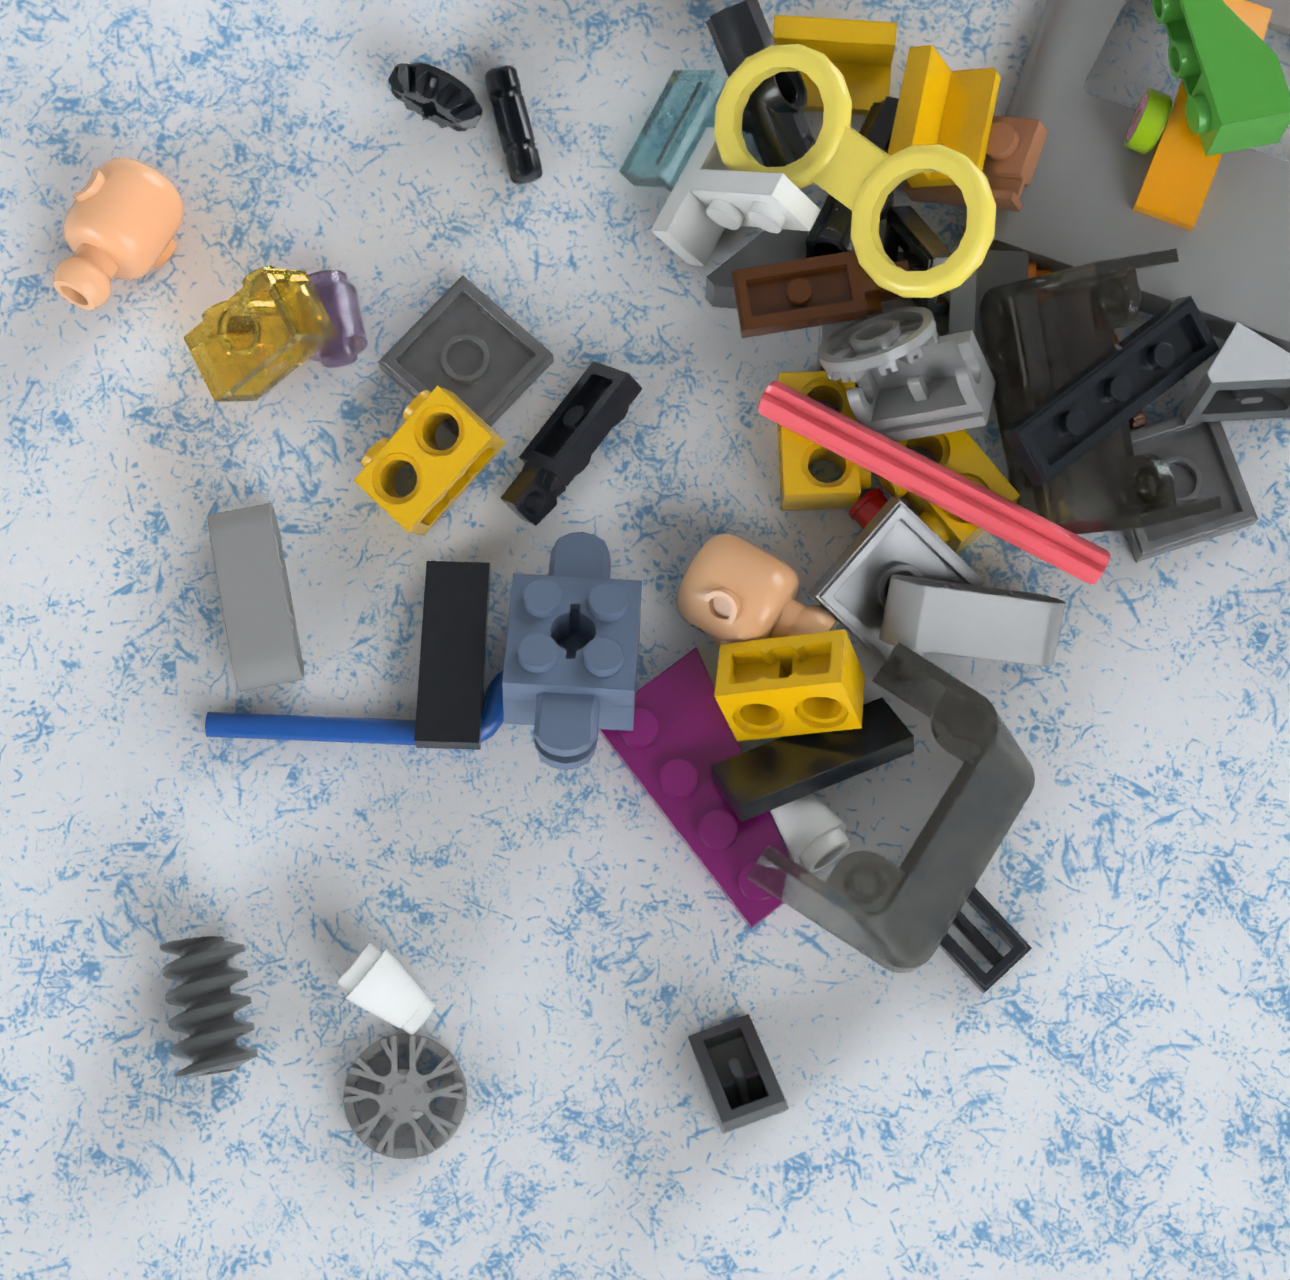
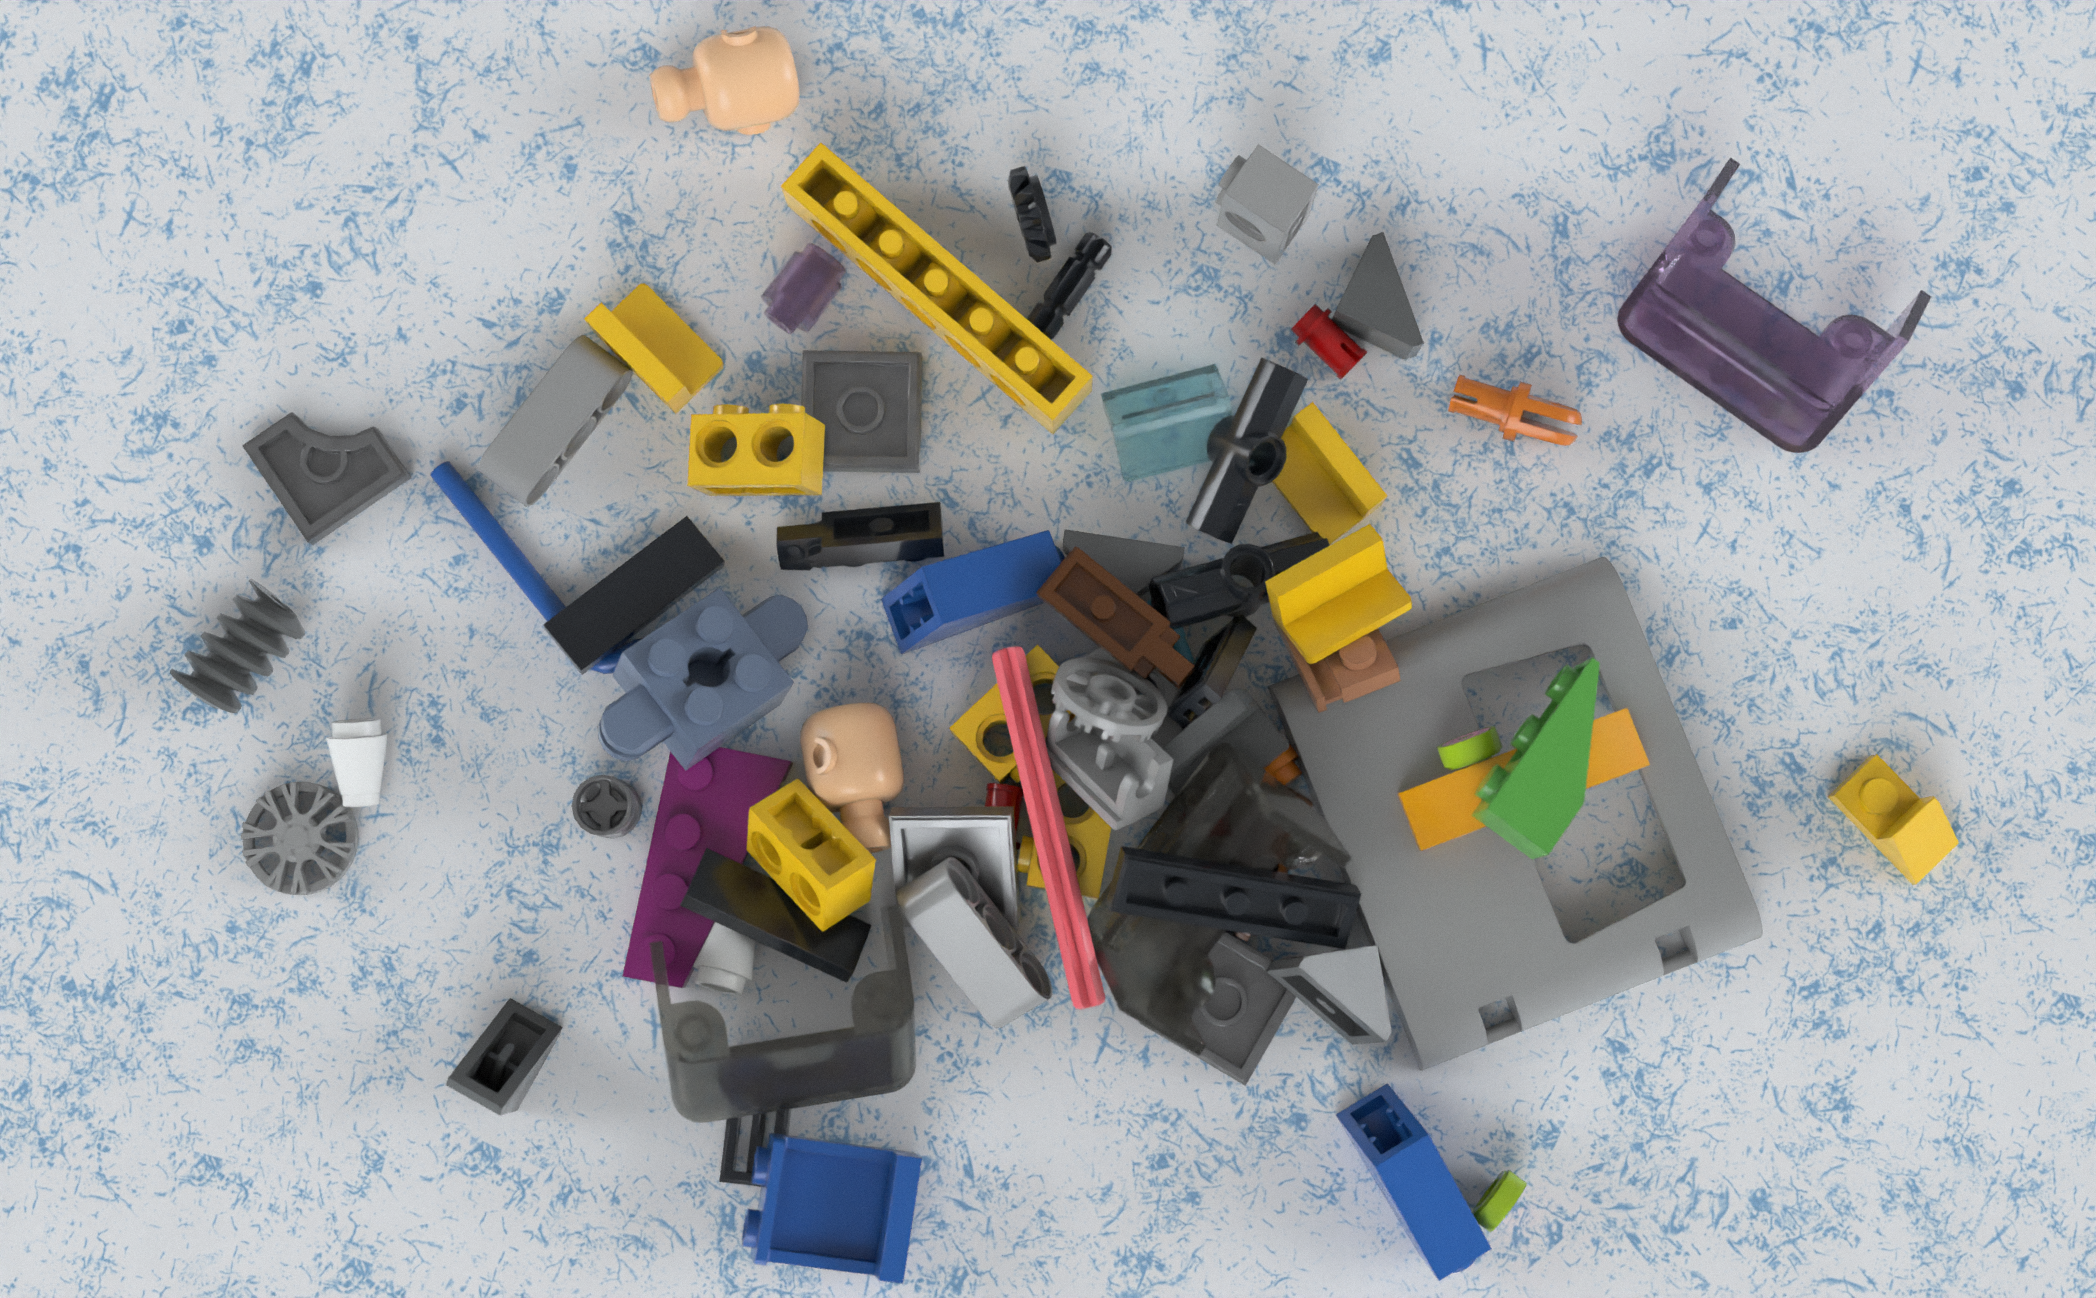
camera: 50 degrees right, 5 degrees up
clear yellow brick [183,266,338,402] -> none
white bracket [650,127,821,266] -> none
light yellow bar [714,44,996,298] -> none
none -> flat silver tile [242,412,412,545]
none -> flat silver wheel [572,775,642,839]
none -> yellow panel [584,283,724,414]
none -> blue panel [742,1133,922,1284]
none -> yellow brick [781,142,1093,435]
none -> blue slope [881,530,1065,654]

